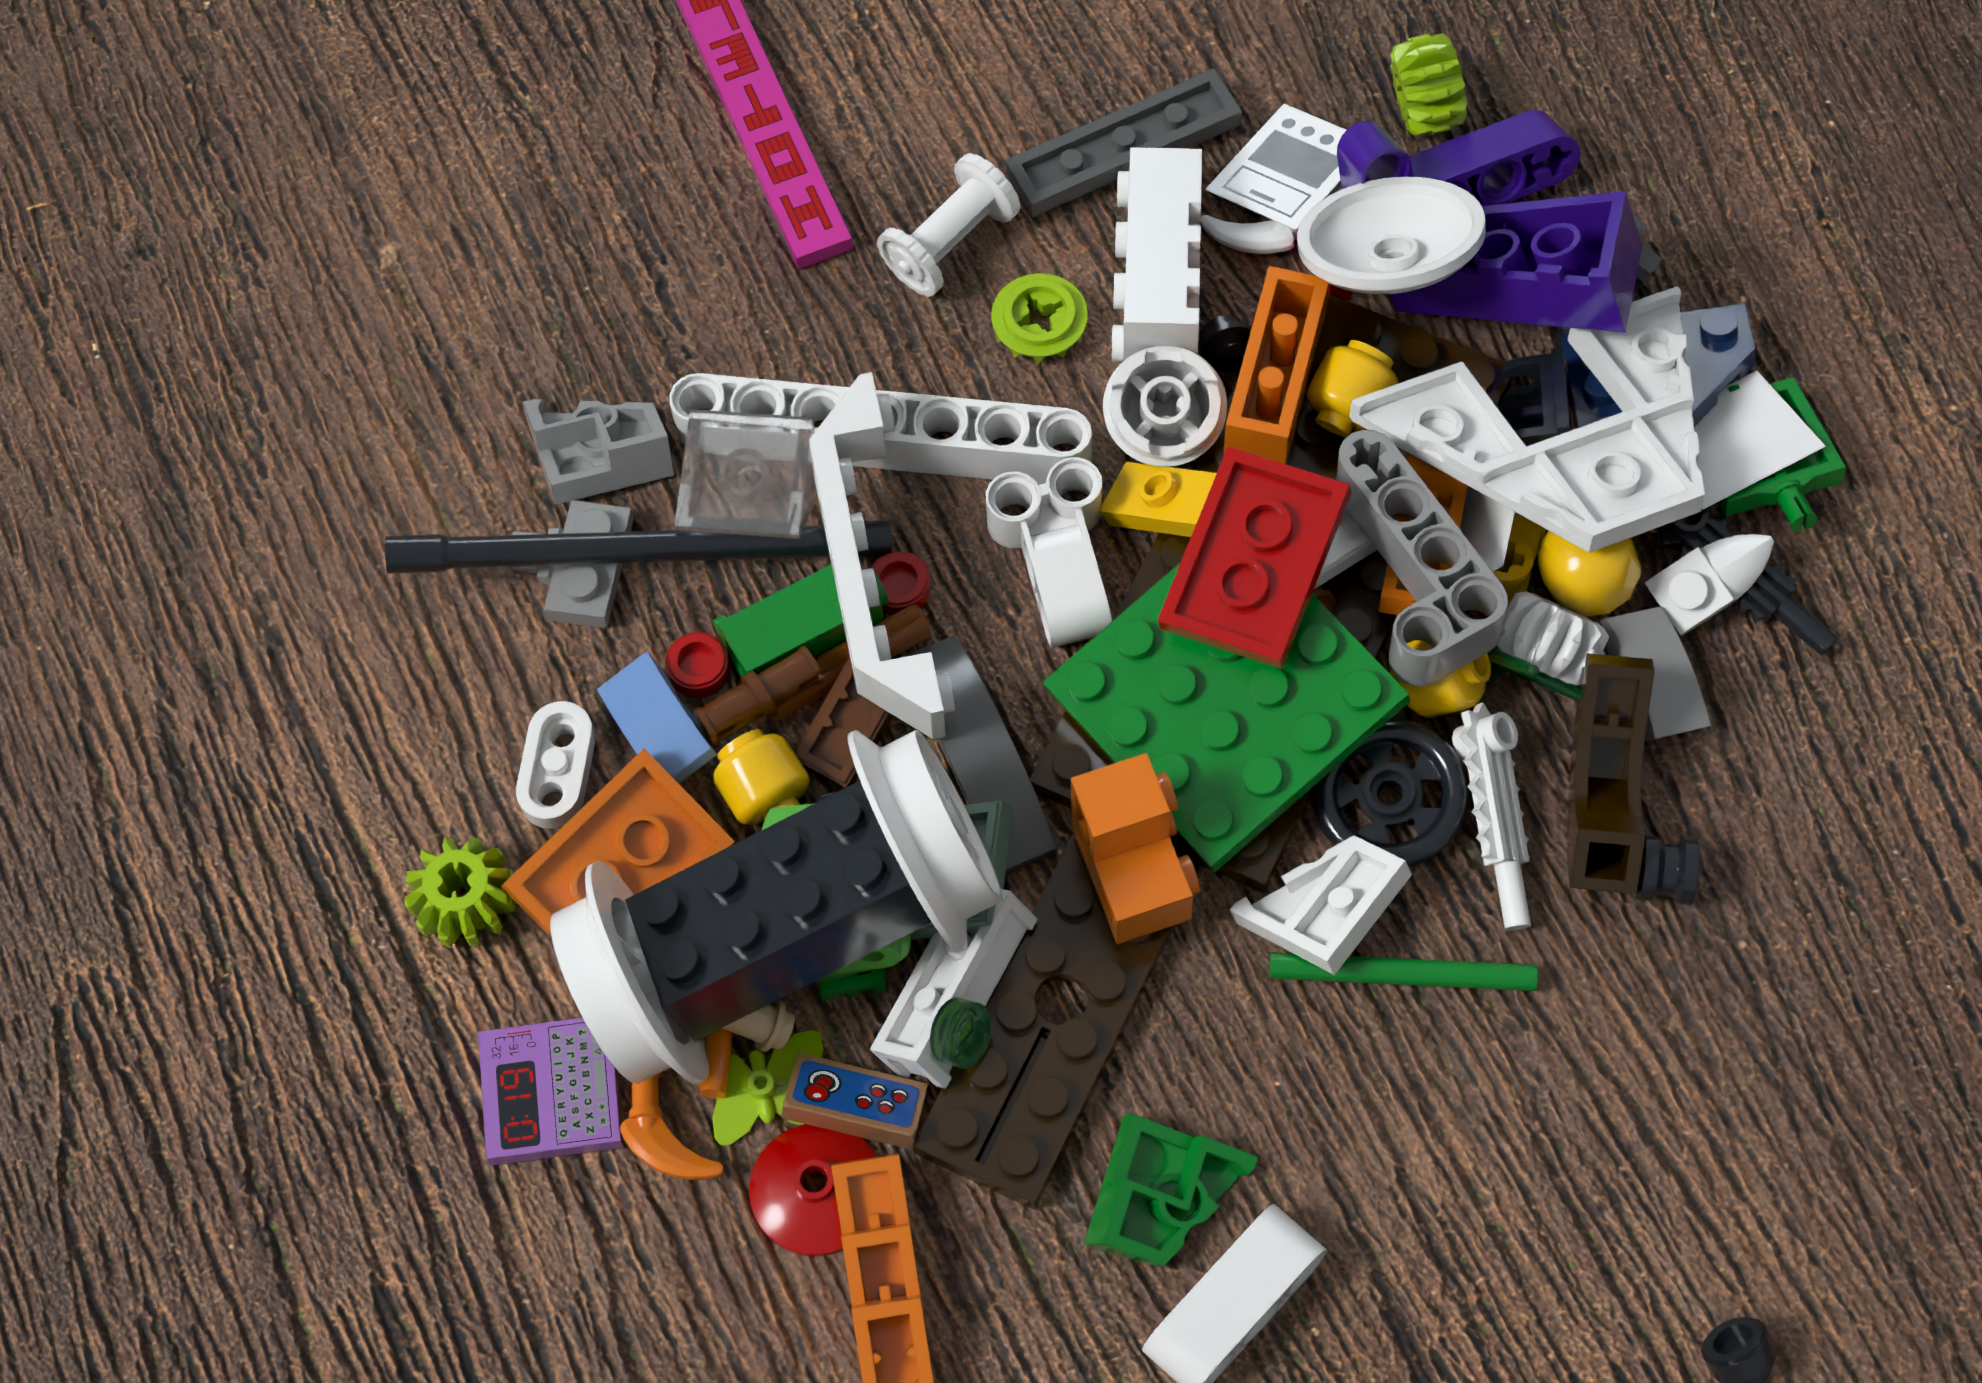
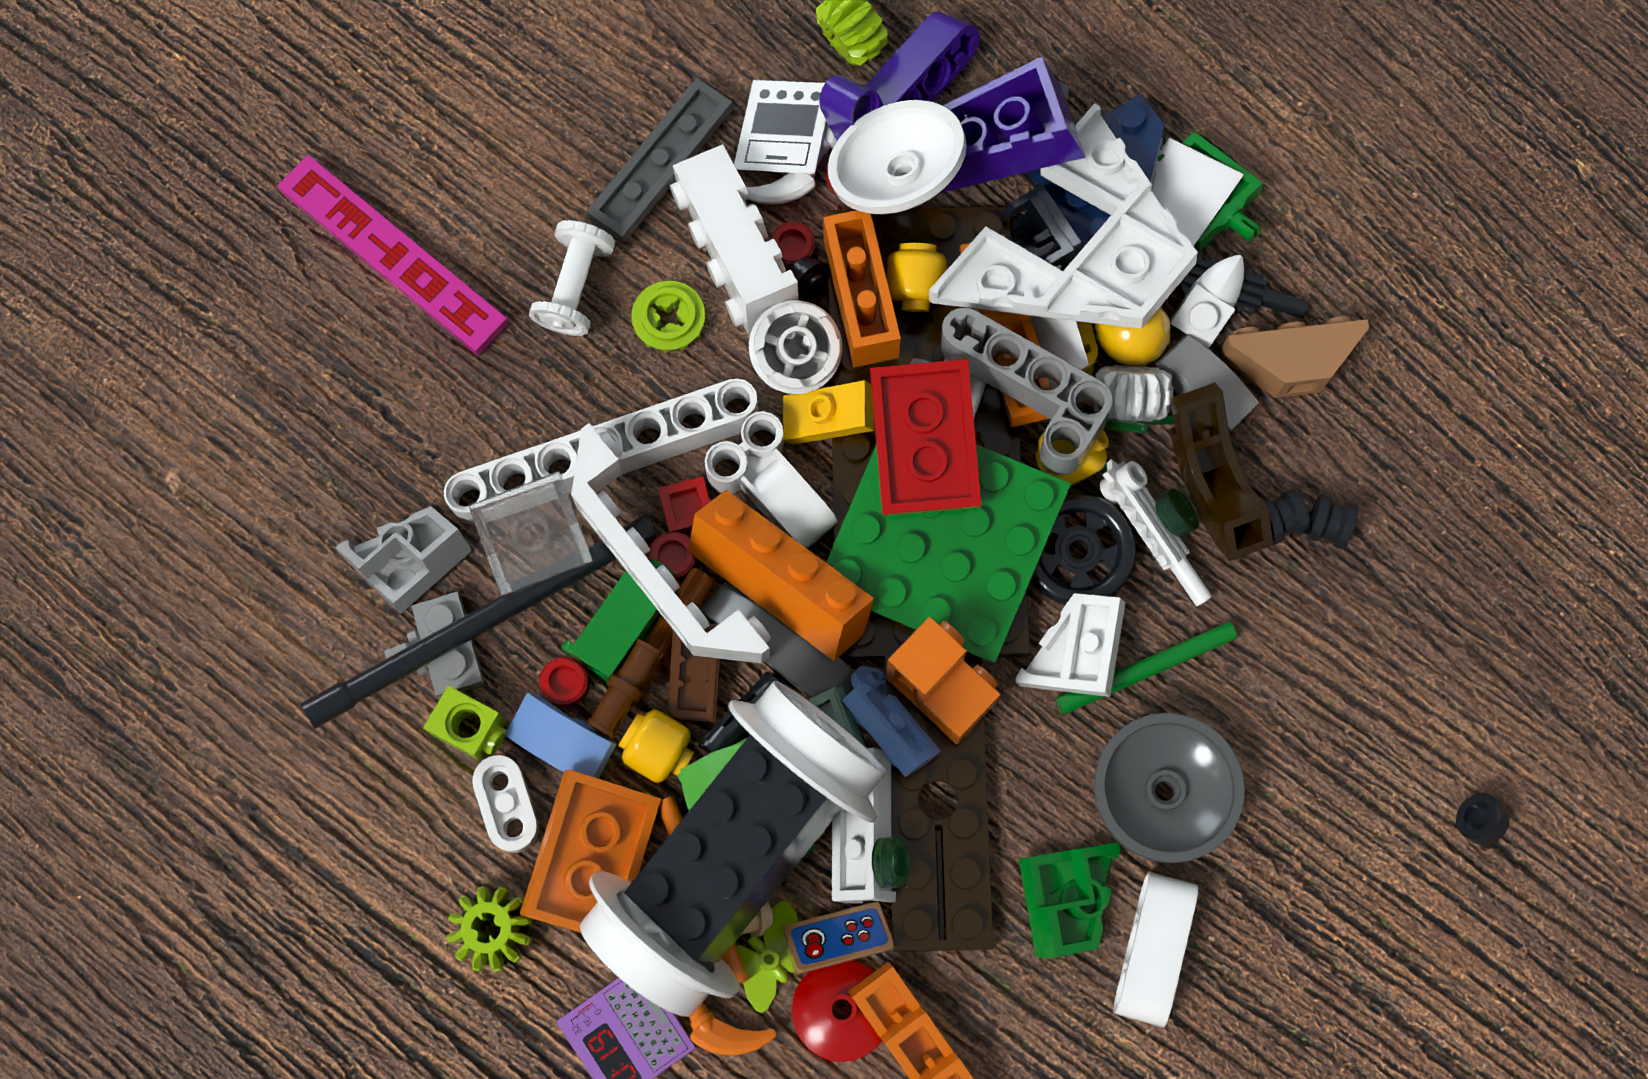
camera: 30 degrees left, 10 degrees up
none -> lime brick [423,686,507,762]
none -> red tile [658,476,710,534]
none -> orange brick [688,490,874,661]
none -> red tile [770,222,815,270]
none -> medium blue hinge [842,666,940,777]
none -> dark grey dish [1094,713,1245,863]
none -> clear green tile [1155,488,1199,538]
none -> medium nougat slope [1220,316,1369,398]
none -> black wheel [1306,494,1359,550]

